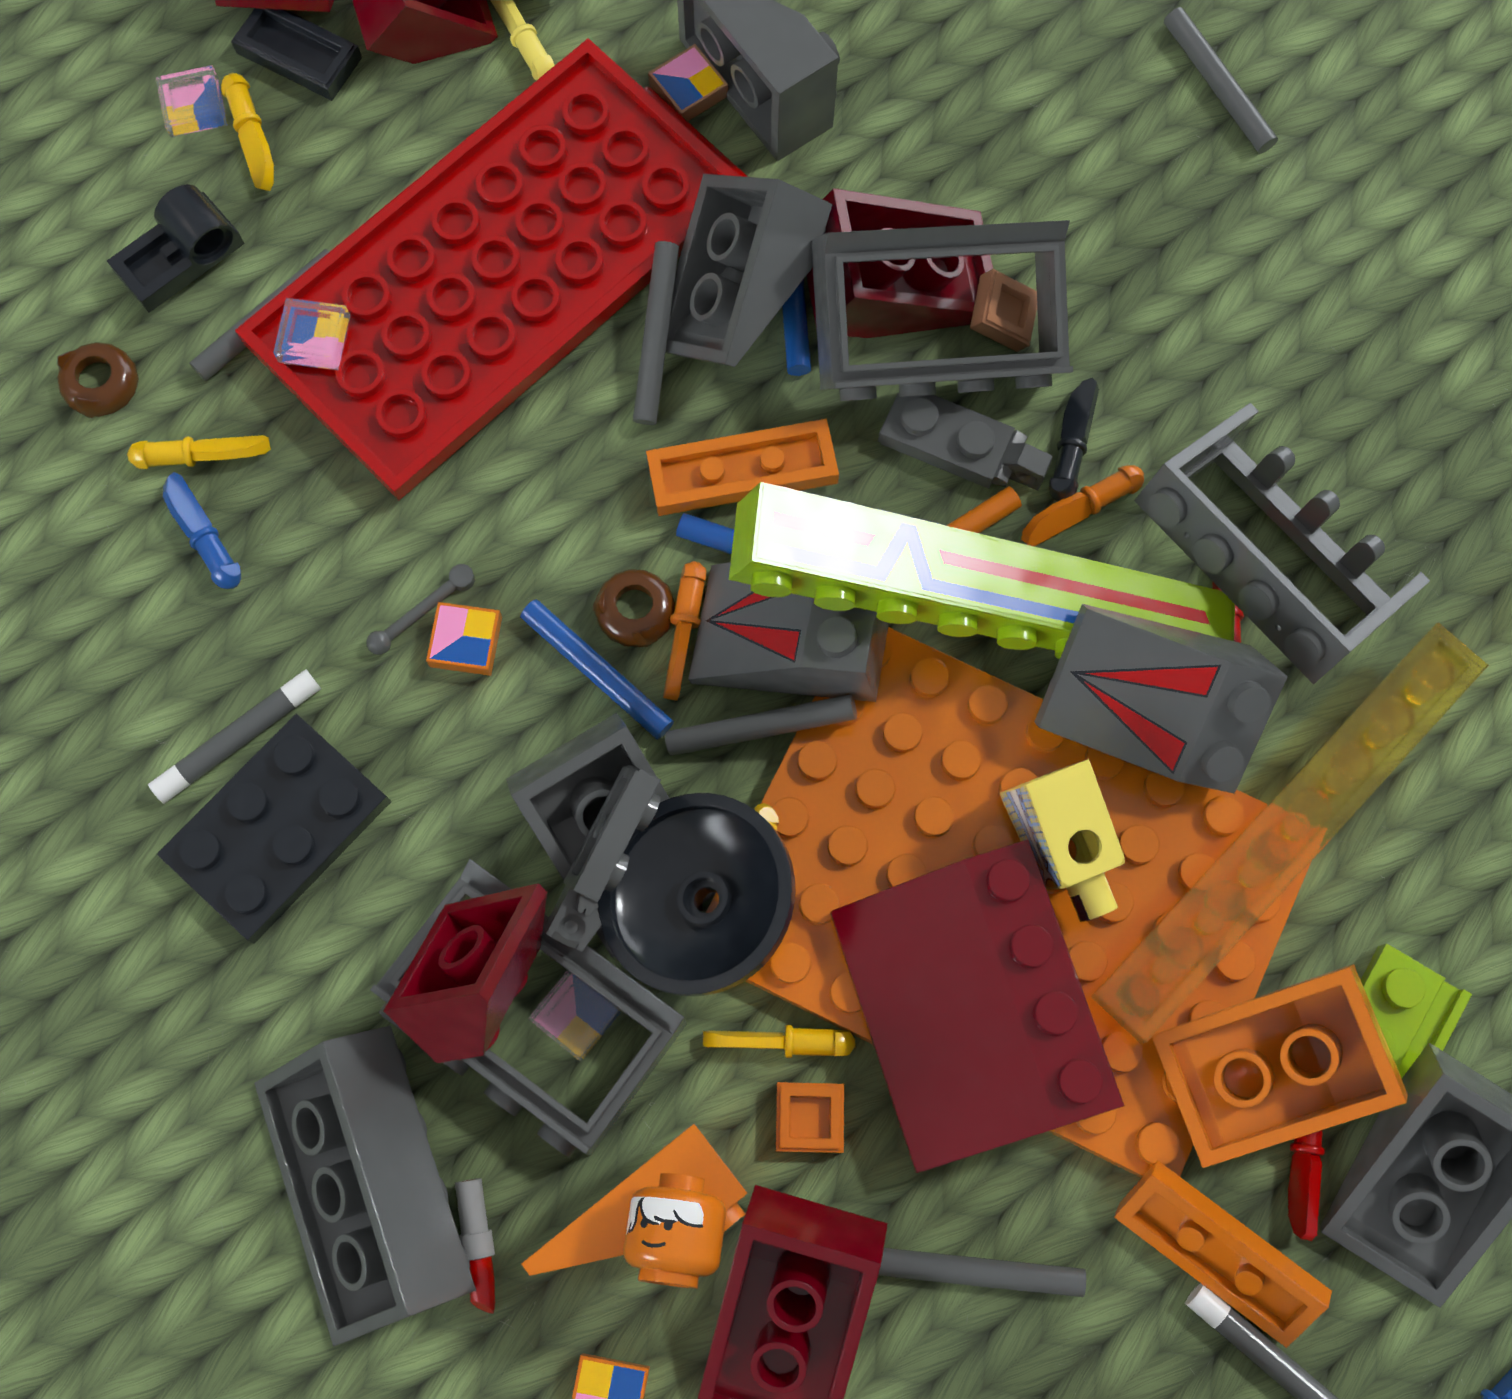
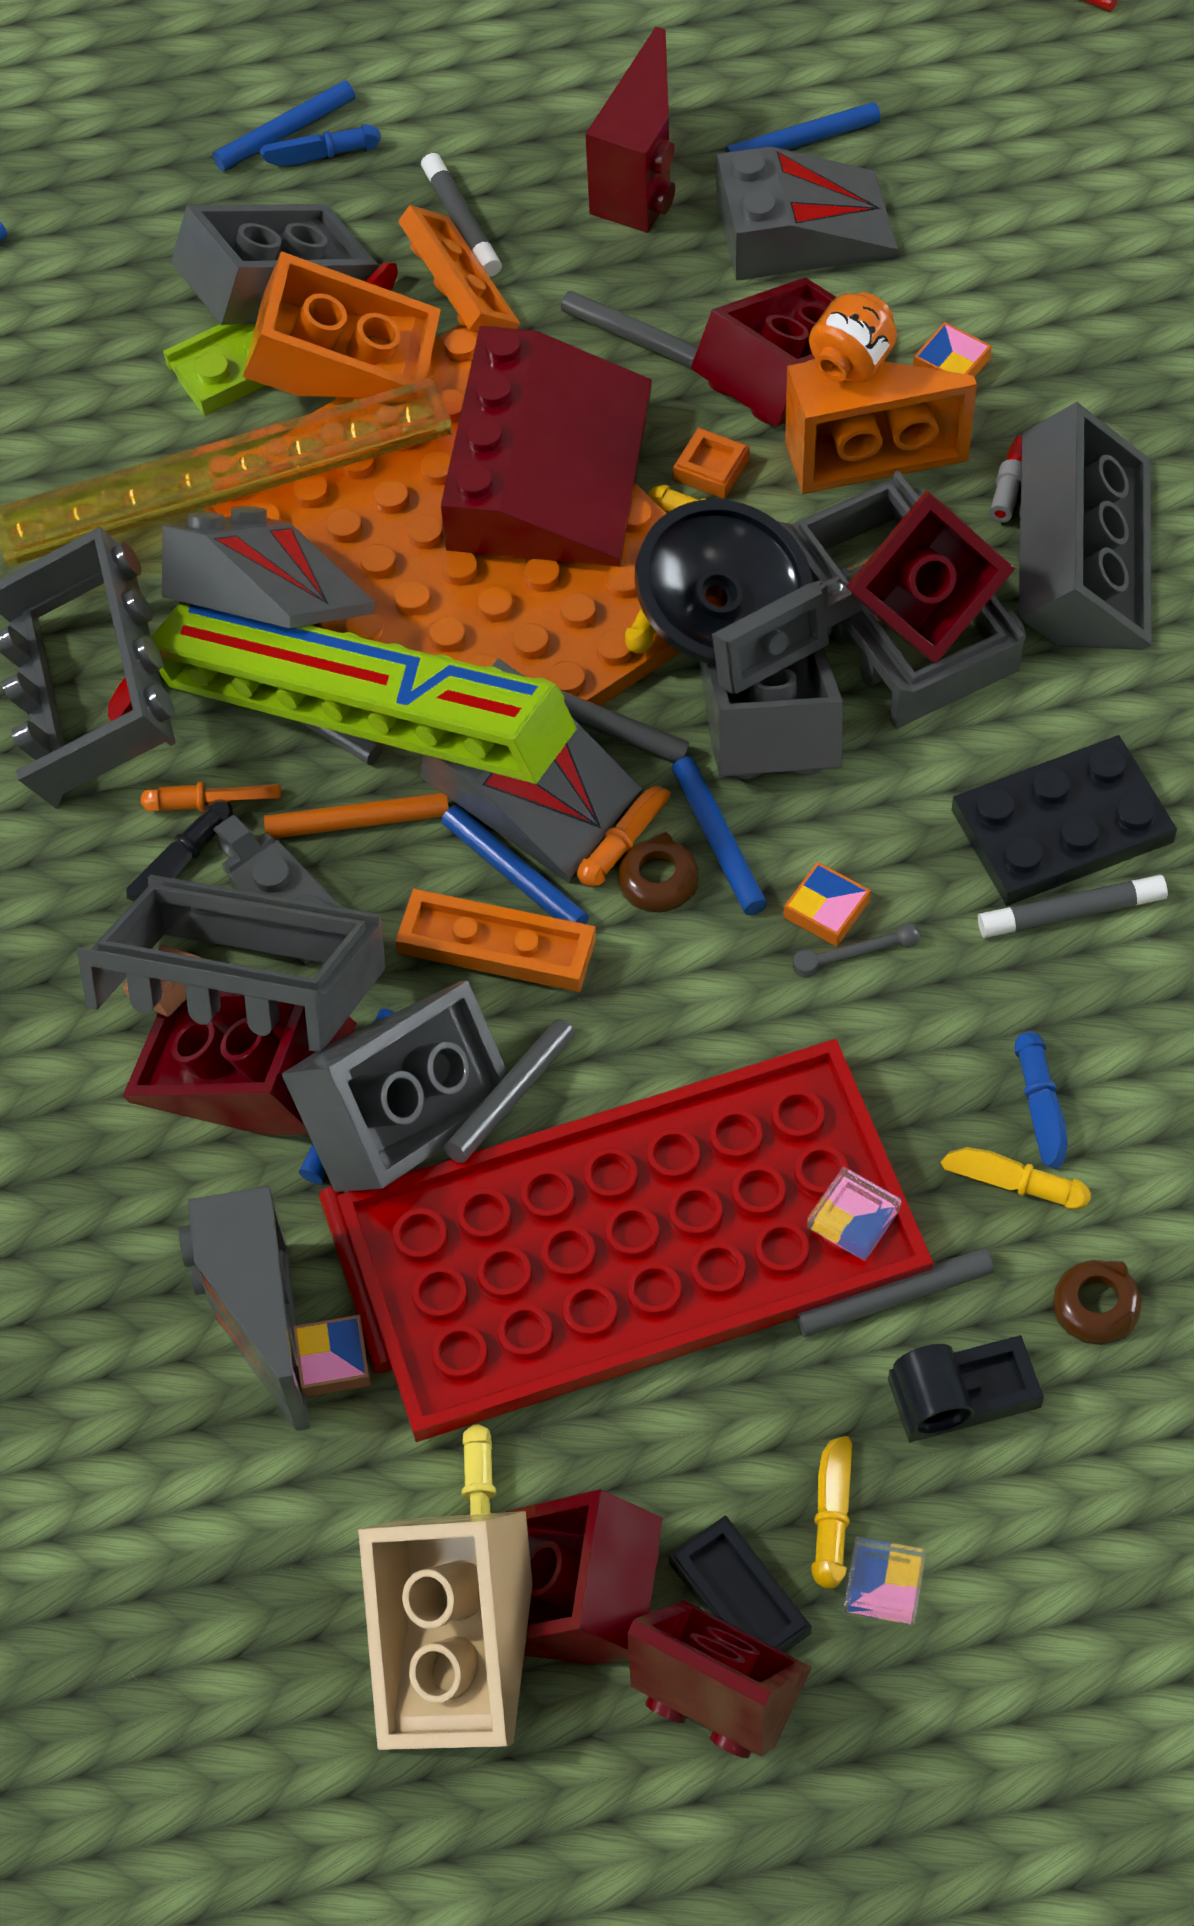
camera: 150 degrees left, 15 degrees down
light yellow torso [999,759,1125,922] -> none

